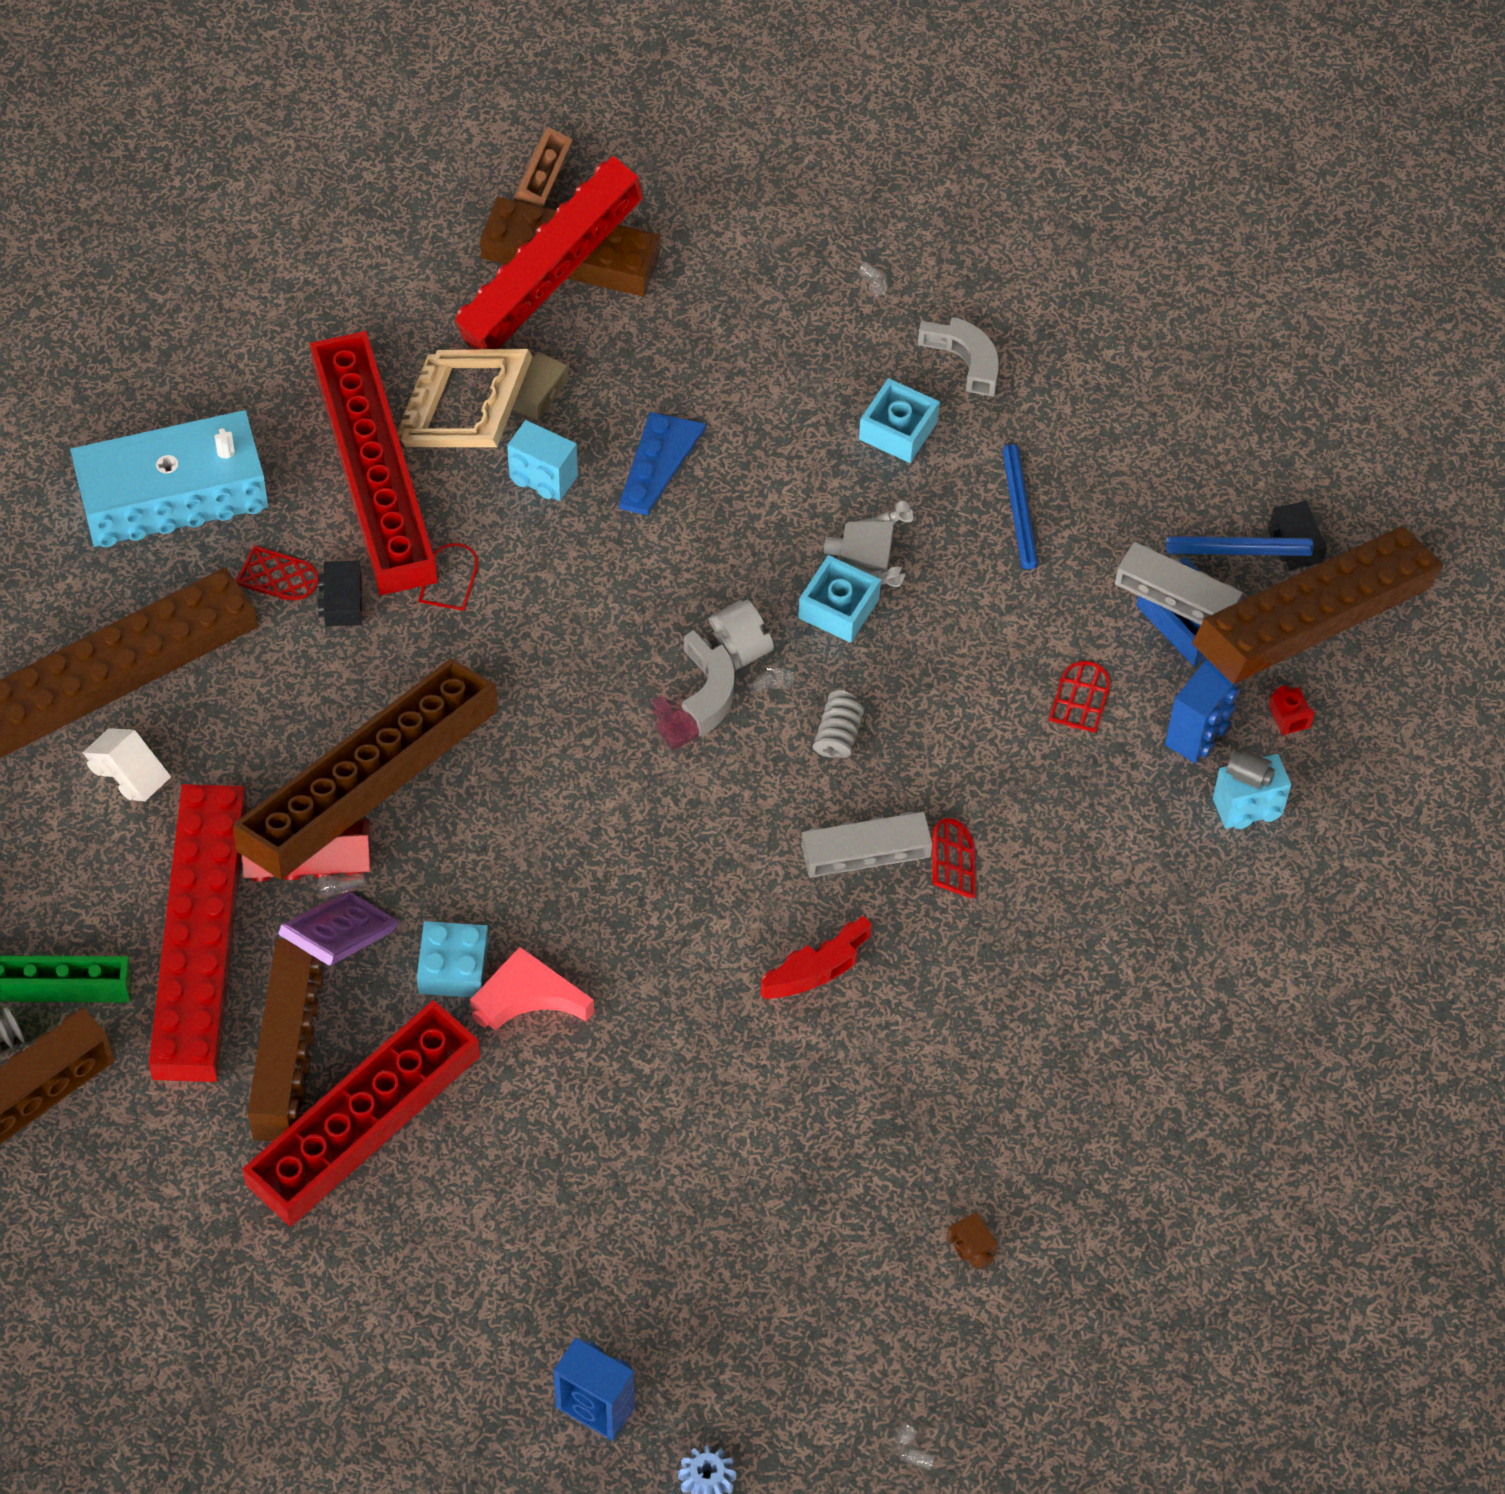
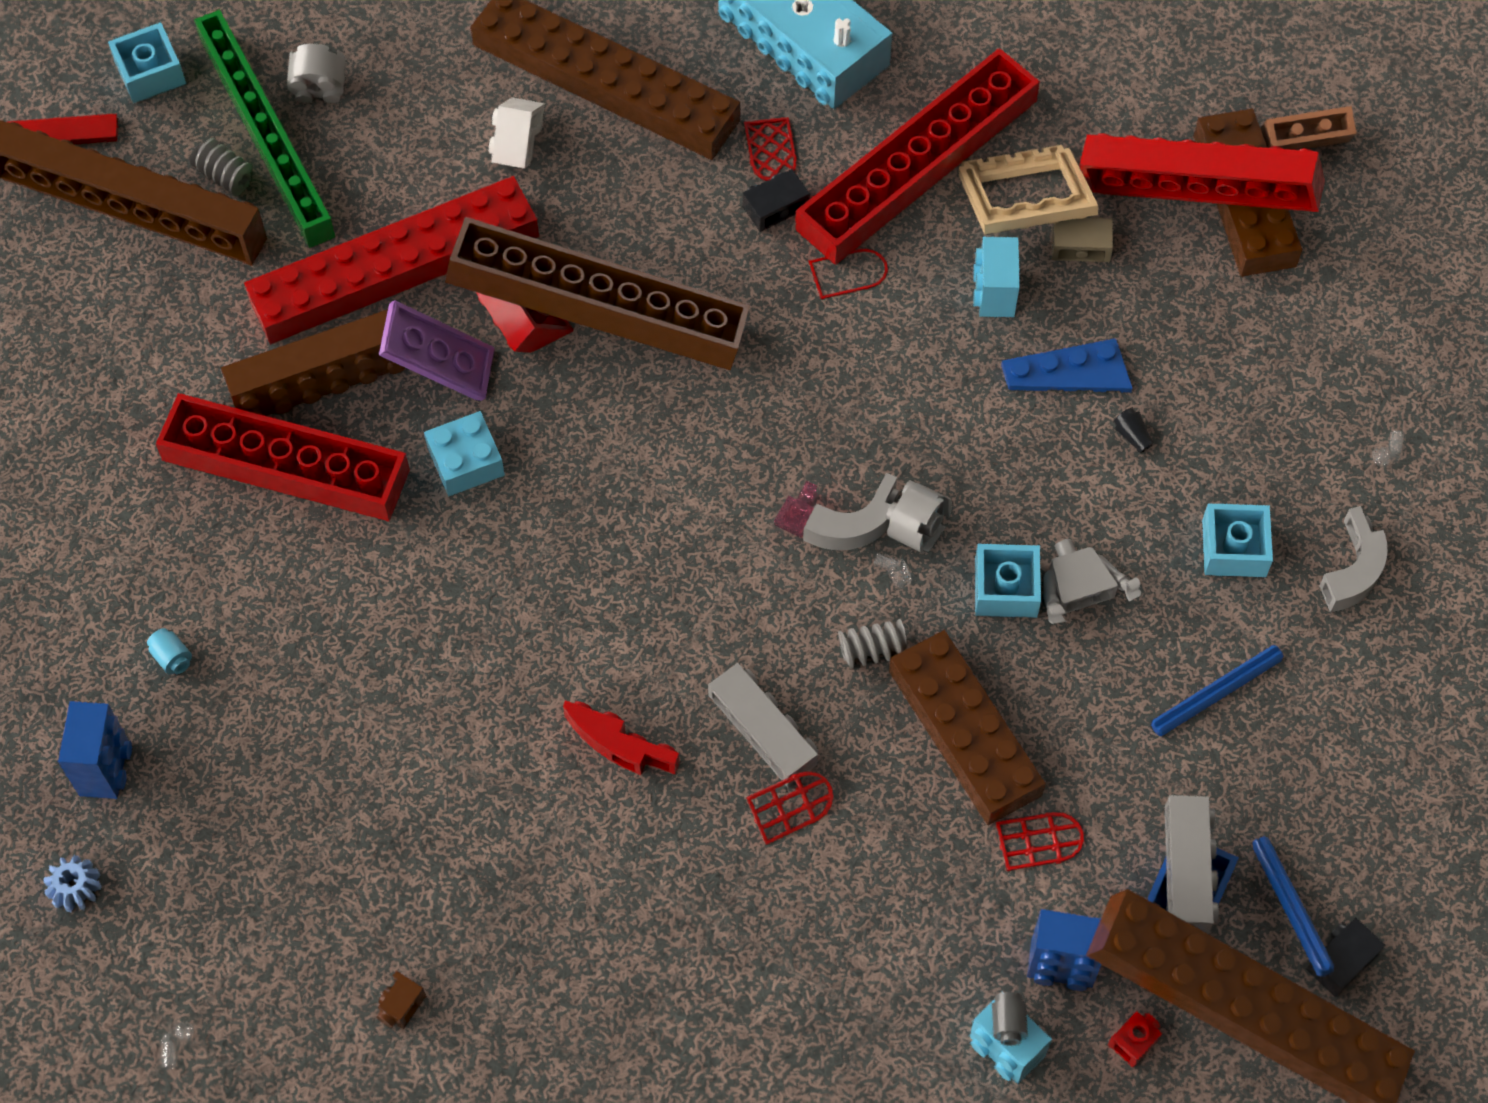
camera: 65 degrees right, 5 degrees up
clear arm [317,873,366,897] -> none
coral arch [470,947,594,1030] -> none
none -> medium azure brick [147,628,192,674]
none -> reddish brown brick [889,630,1046,825]
none -> black cone [1113,407,1154,454]

